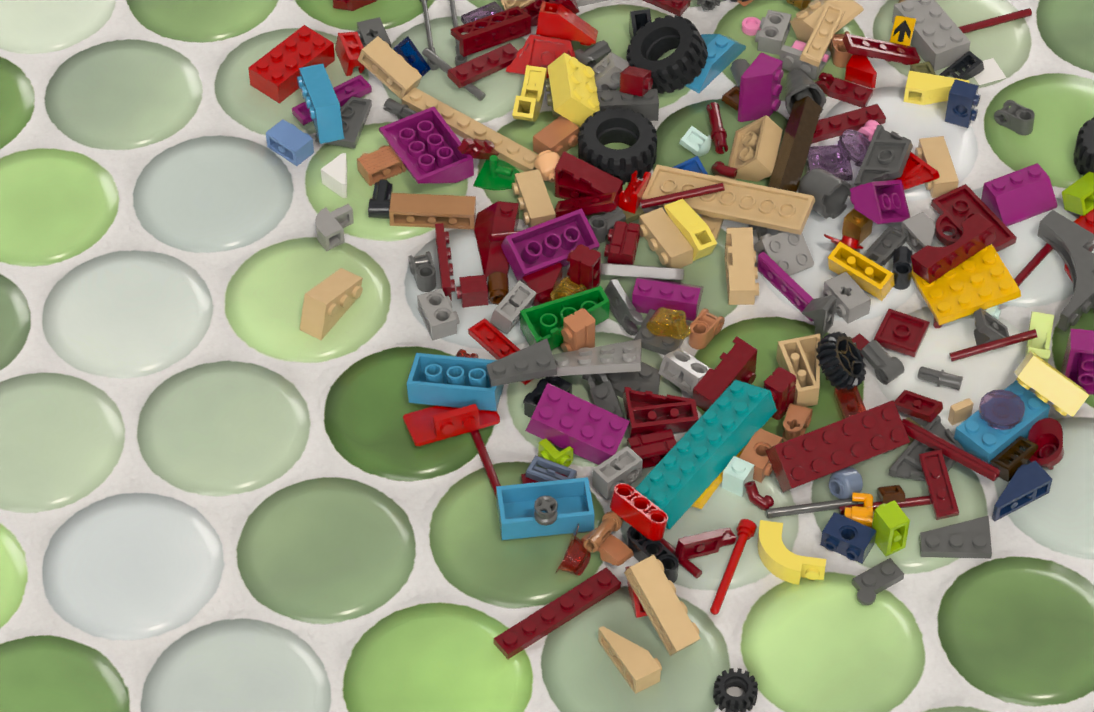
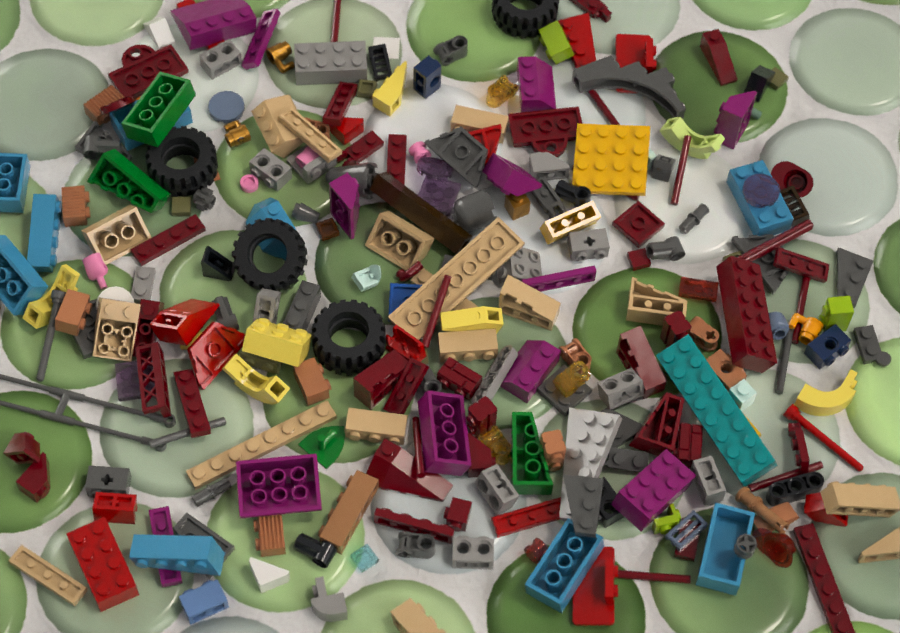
camera: 70 degrees left, 10 degrees up
tan brick [358,36,422,100] -> none
clear blue slope [393,36,431,77] -> none
dark red hinge [457,138,499,160] -> none
reddish brown brick [487,272,509,305] -> none
light nougat head [534,150,560,183] -> none
dark grey hinge [604,279,644,336] -> none
red beam [610,483,668,541] -> none
dark red brick [620,66,653,96] -> none
dark red pin [706,102,728,154] -> none
dark red arm [744,481,774,510] -> none
dark grey slope [802,295,837,339] -> none
black gear [816,331,866,392] -> none
red plate [824,234,863,250] -> none
reddish brown tile [877,485,906,504] -> none
yellow sticker [890,16,916,46] -> none
dark red plate [894,390,943,423] -> none
dark red arch [911,212,996,284] -> none
tan tile [948,398,974,426] -> none
dark blue slope [992,460,1052,522] -> none
light yellow brick [1014,351,1089,417] -> none
none -> tan plate [8,545,88,607]
none -> clear light blue tile [350,544,379,573]
none -> clear yellow piece [486,75,519,108]

